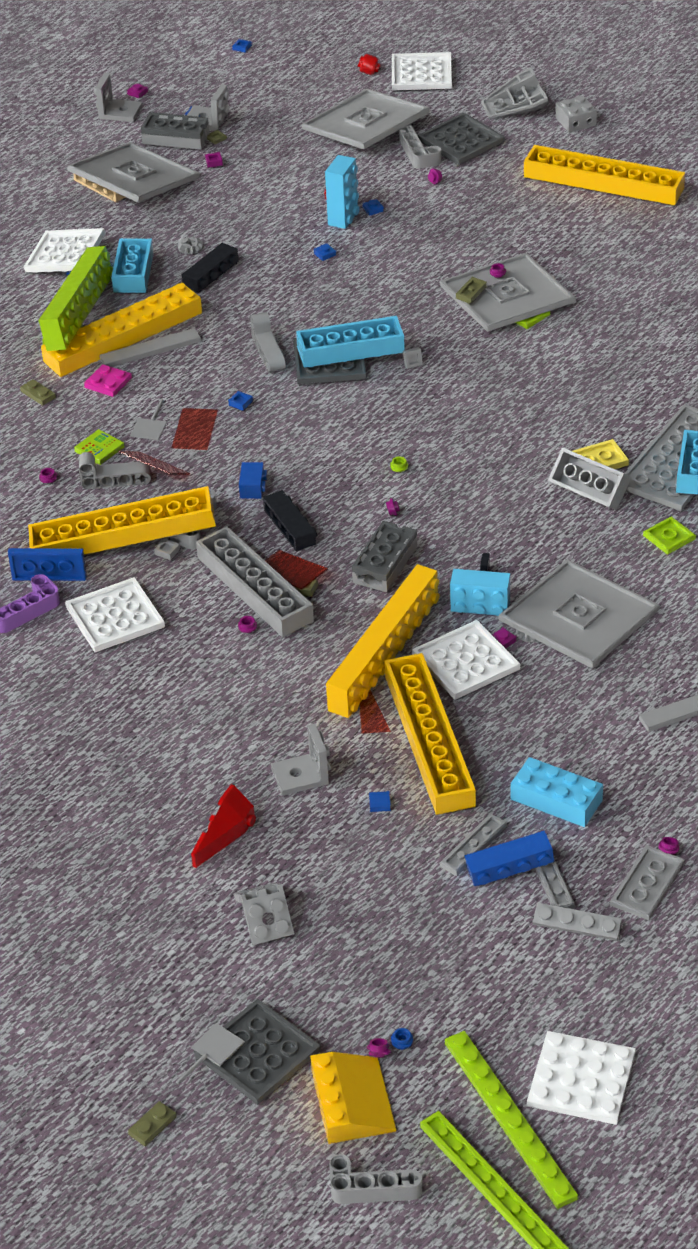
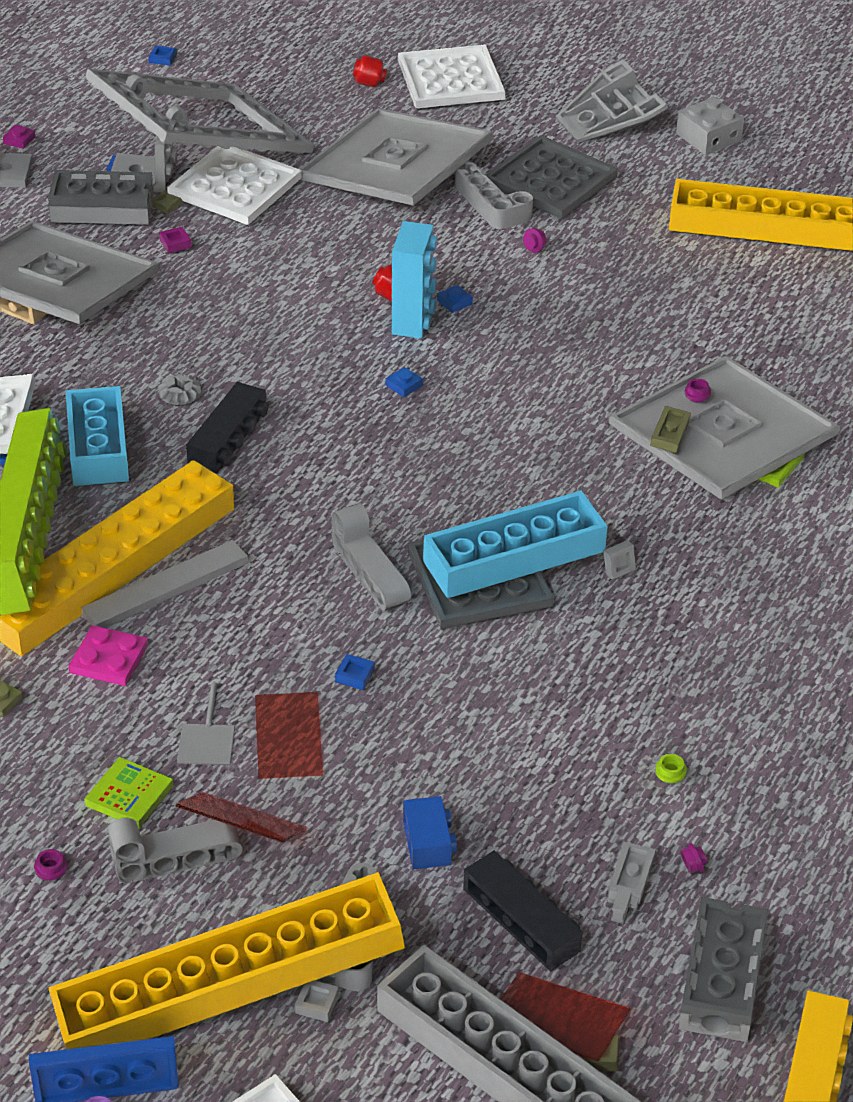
camera: 15 degrees left, 0 degrees up
none -> light grey plate [85,68,315,155]
none -> white plate [167,146,302,225]
none -> light grey hinge [607,842,656,924]

